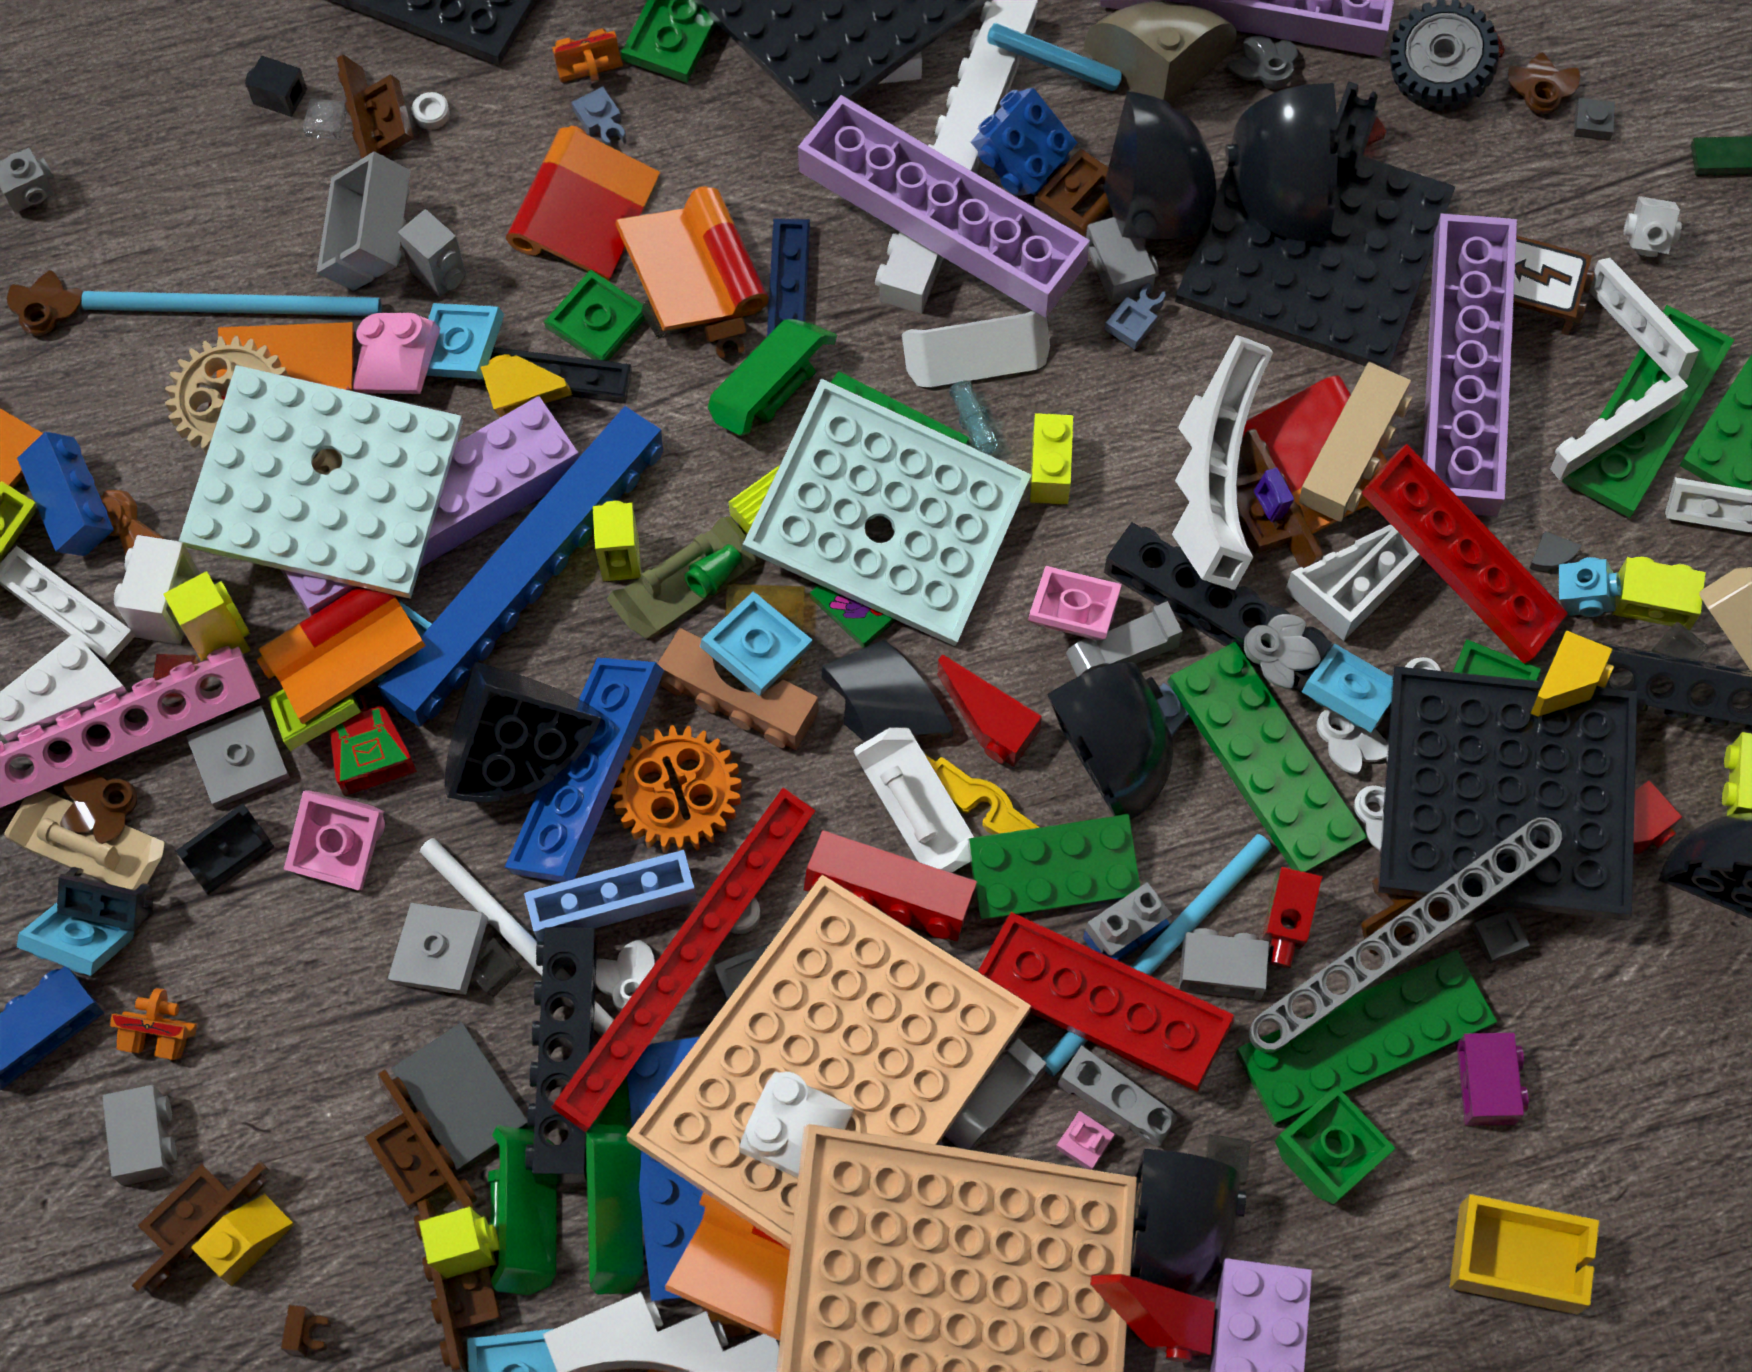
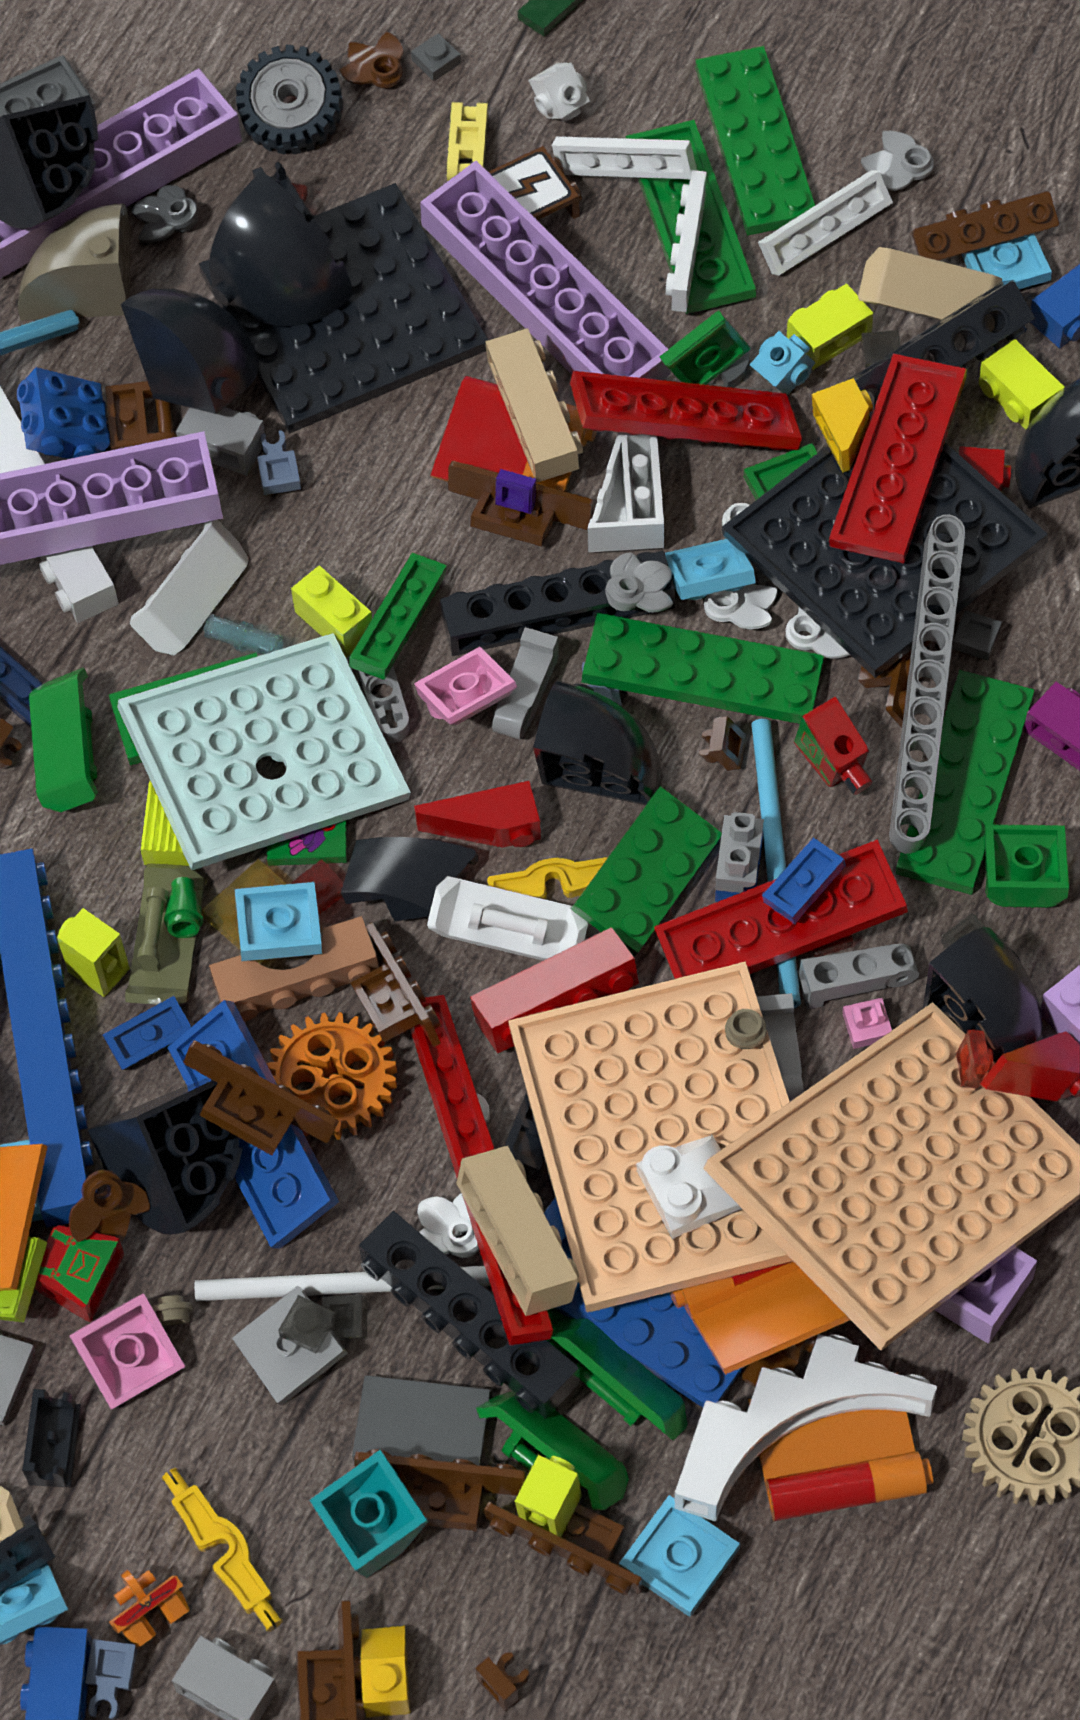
camera: 45 degrees left, 5 degrees down
light blue brick [524,850,697,941] -> none
white arch [1172,335,1273,590] -> none
light grey brick [1179,929,1269,1000] -> none
none -> reddish brown plate [69,1170,150,1243]
none -> sand blue plate [85,1639,137,1720]
none -> blue plate [102,996,191,1070]
none -> dark tan plate [152,1295,193,1326]
none -> yellow piece [162,1468,283,1632]
none -> reddish brown bracket [183,1040,339,1156]
none -> clear smoke plate [278,1295,337,1354]
none -> clear red plate [291,859,344,915]
none -> teal slope [309,1450,428,1578]
none -> green plate [349,552,447,680]
none -> reddish brown bracket [350,922,441,1047]
none -> light grey beam [357,666,410,743]
none -> light yellow plate [447,102,488,181]
none -> tan brick [456,1146,579,1316]
none -> green tile [659,310,751,385]
none -> reddish brown tile [699,716,747,771]
none -> dark tan plate [725,1009,767,1049]
none -> blue plate [762,837,846,924]
none -> red plate [829,354,967,563]
none -> clear red plate [956,1030,993,1088]

